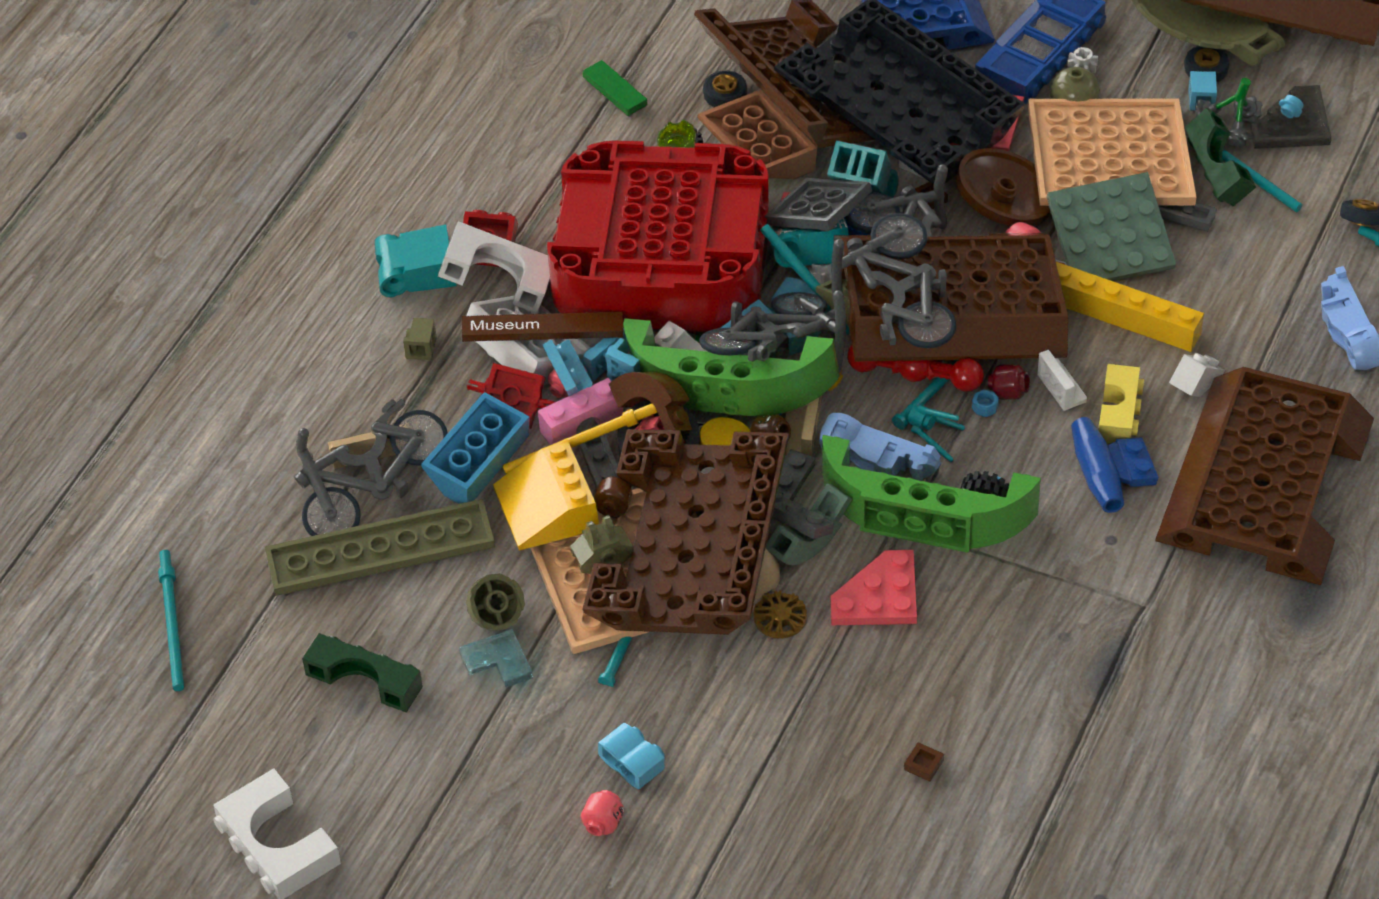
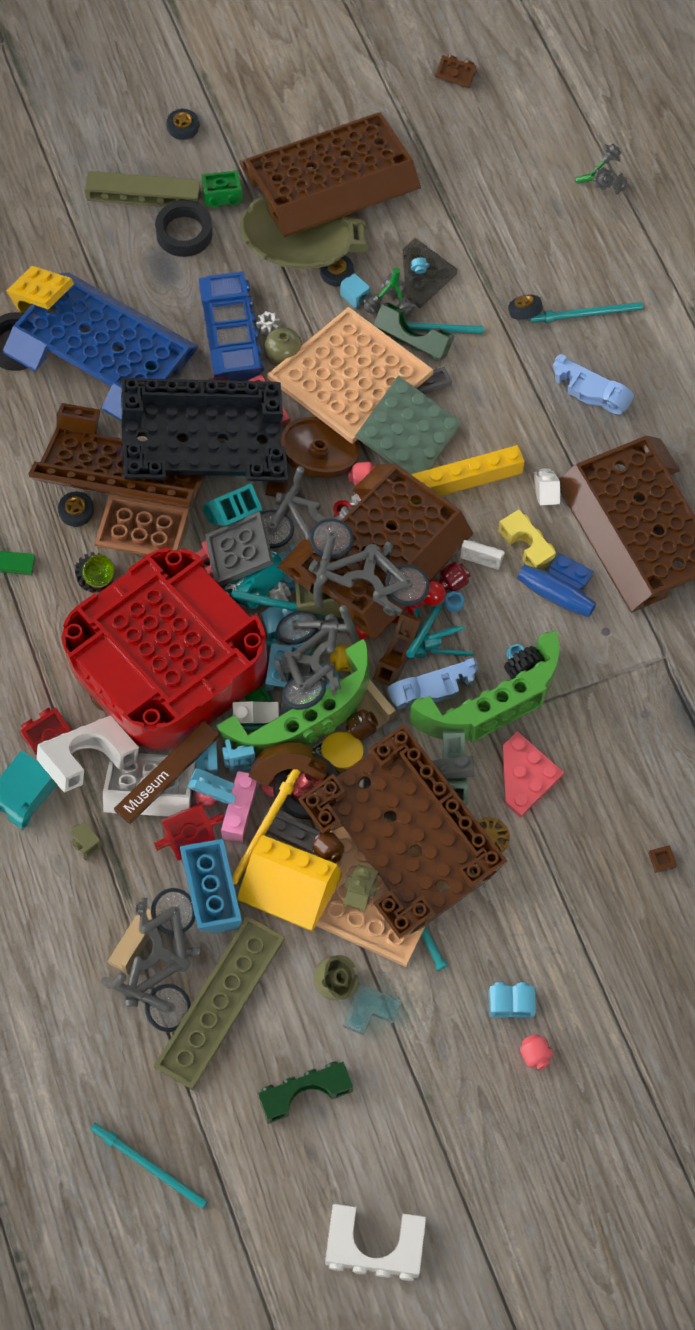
camera: 50 degrees left, 15 degrees up
none -> reddish brown arch [373,612,422,686]
none -> teal bar [406,601,444,658]

